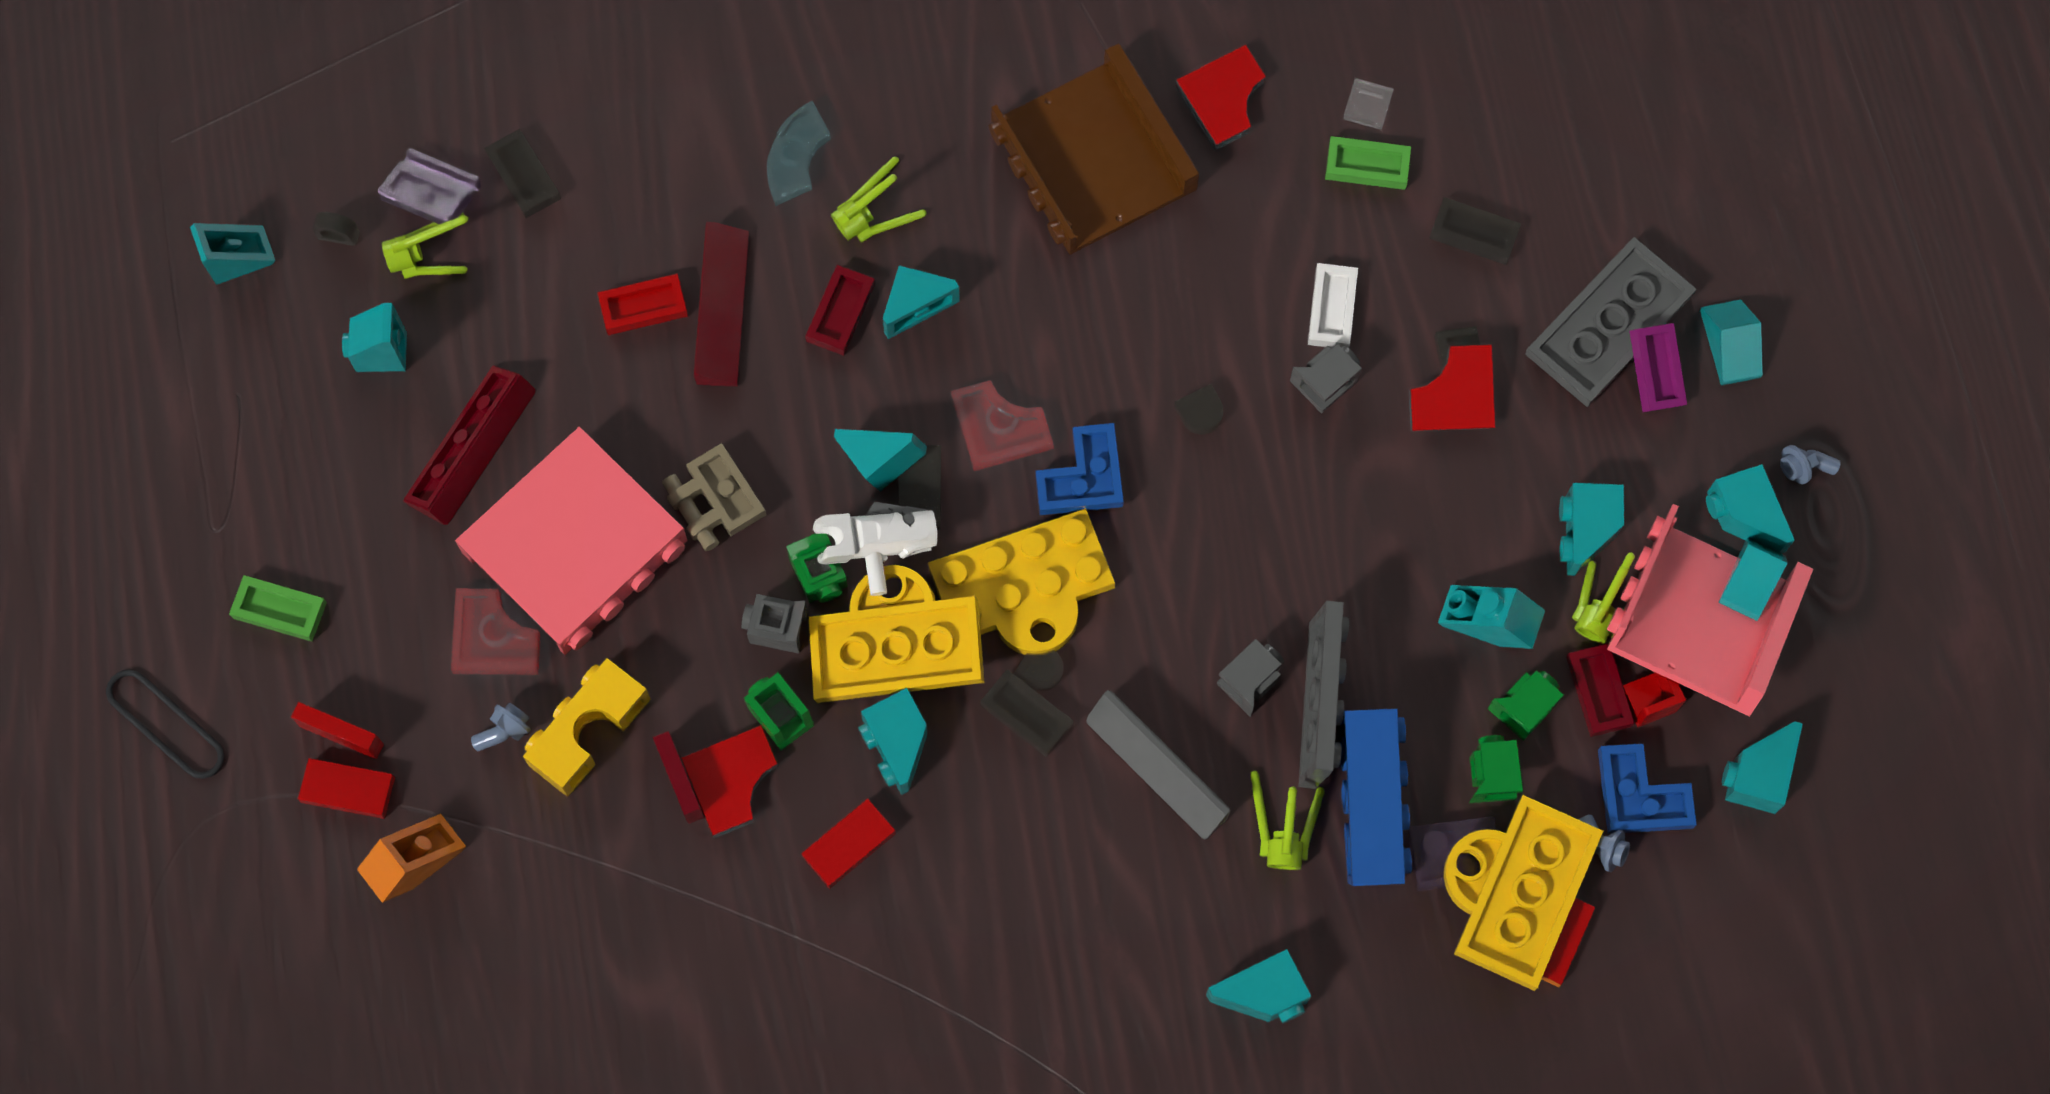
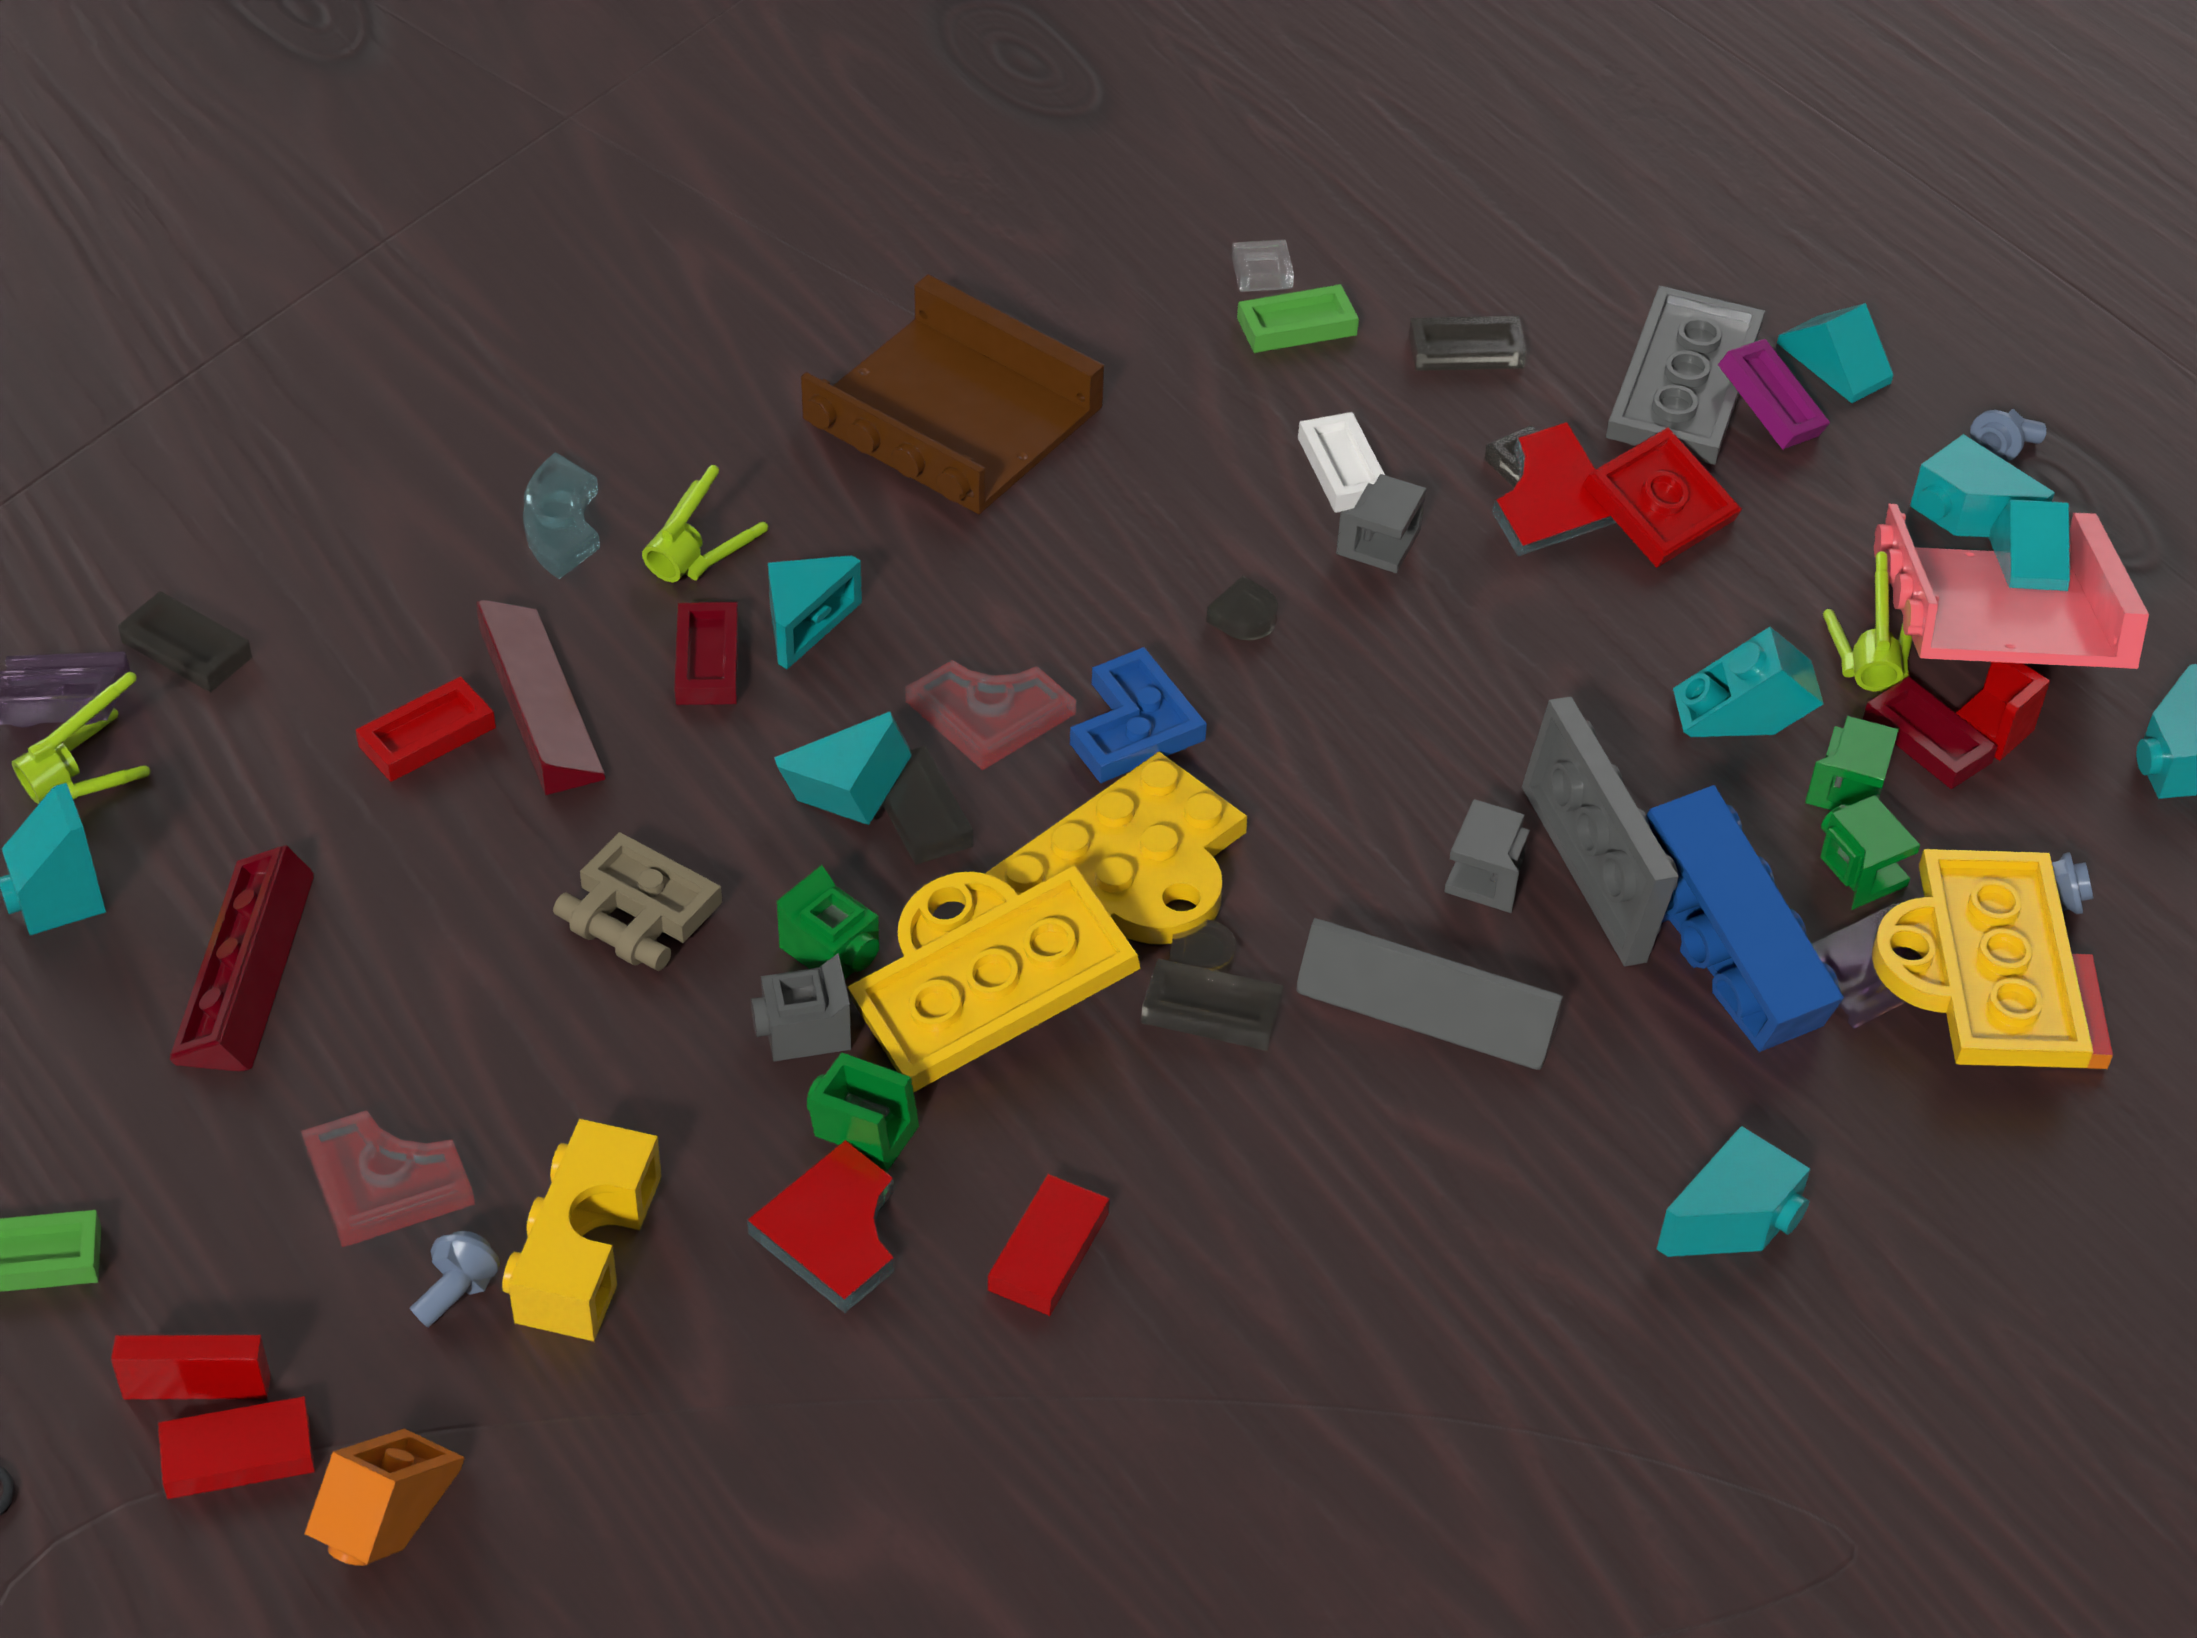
camera: 25 degrees left, 25 degrees down
coral panel [455,427,688,655] -> none
dark red tile [653,731,704,824] -> none
white piece [813,502,937,596] -> none
teal slope [858,688,928,795] -> none
red tile [1176,45,1266,150] -> none
lime plant [1250,771,1325,870] -> none
teal slope [1559,483,1624,576] -> none
blue plate [1598,744,1697,834] -> none
none -> red tile [1582,427,1742,568]

